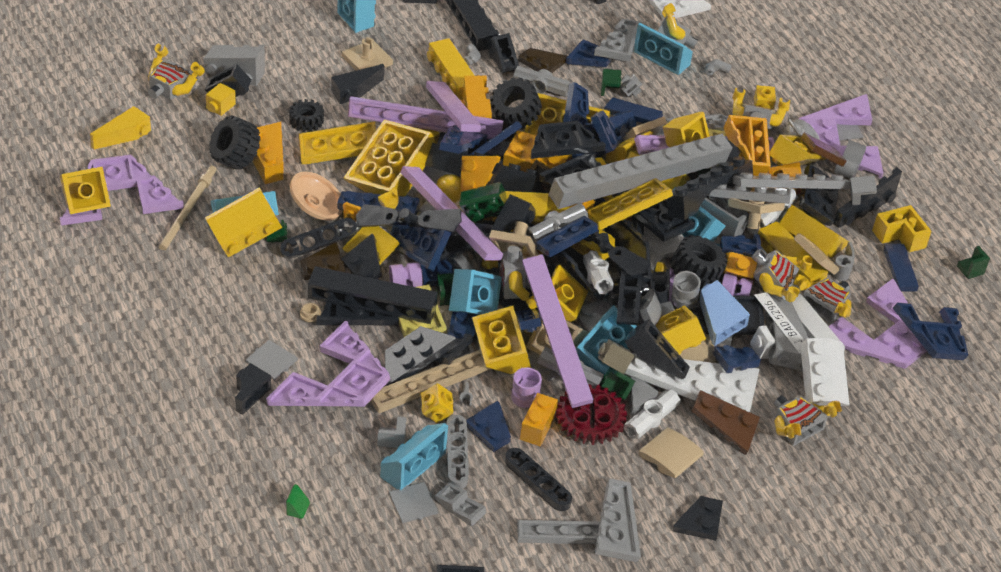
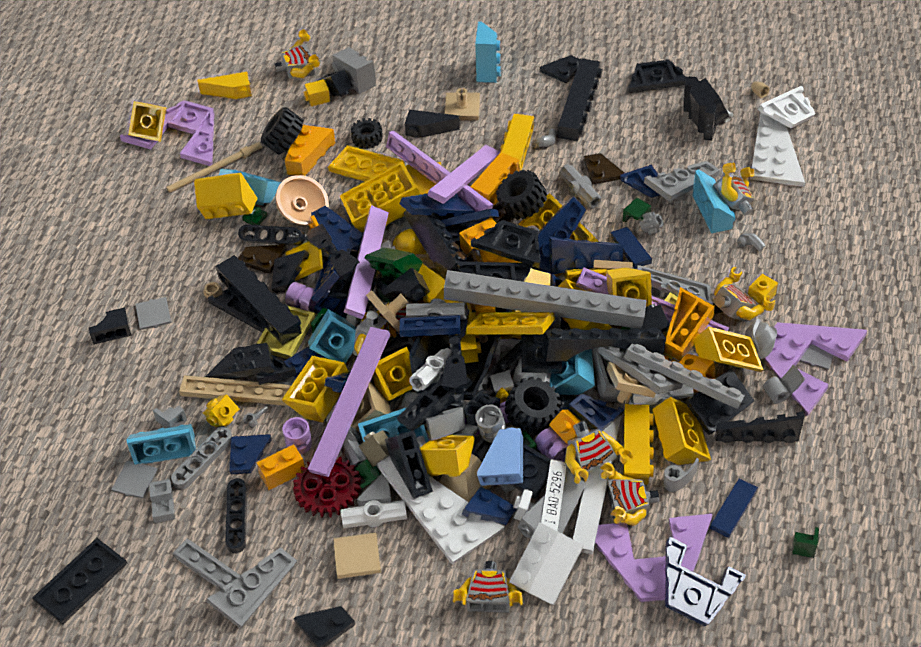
camera: 45 degrees right, 5 degrees up
lavender wing [266,321,390,407] -> none
green slope [286,484,310,519] -> none
yellow tile [378,189,399,209] -> none
light orange wing [460,156,501,195] -> none
black arch [486,33,519,73] -> none
dark blue wing [591,110,624,153] -> none
reddish brown wing [692,390,760,455] -> none
tan tile [794,233,839,275] -> none
reddish brown tile [801,132,847,167] -> none
light grey panel [850,176,877,205] -> none
yellow brick [872,205,932,253] -> none

